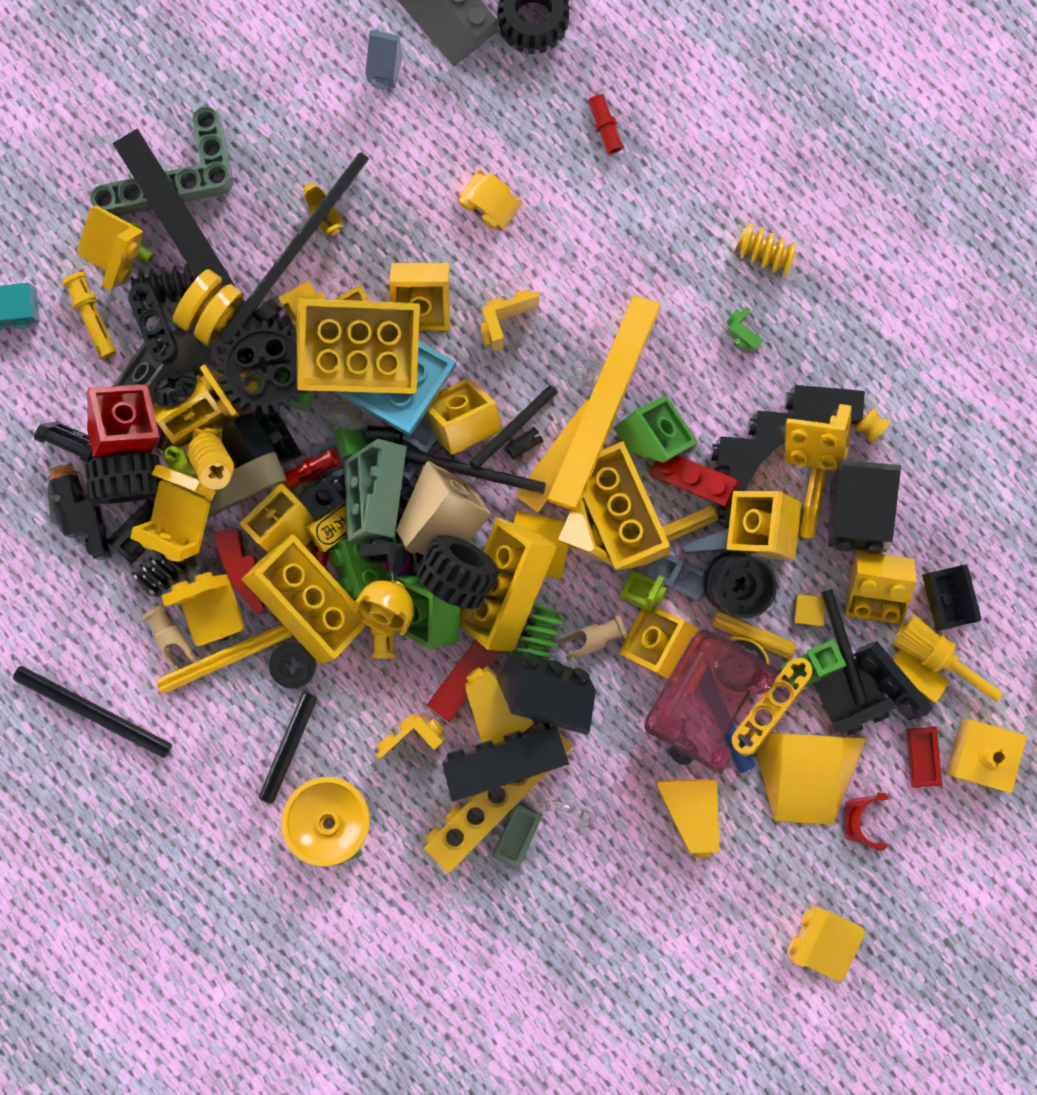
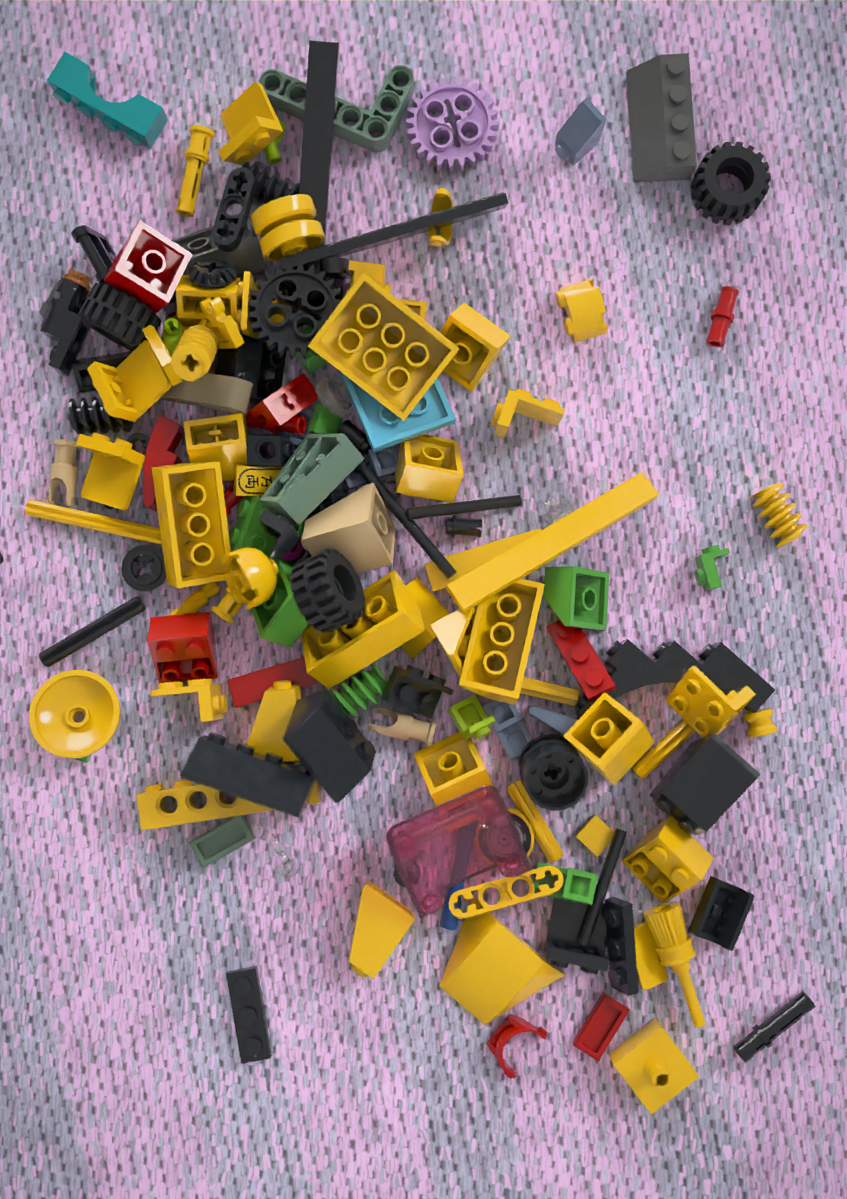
camera: 40 degrees right, 0 degrees up
yellow bracket [788,903,865,982] -> none
none -> red slope [147,612,218,683]
none -> yellow axle [169,582,220,616]
none -> yellow plate [199,297,245,349]
none -> black plate [226,966,272,1064]
none -> red hinge [249,373,321,430]
none -> black bracket [381,665,454,719]
none -> lavender gear [406,77,499,173]

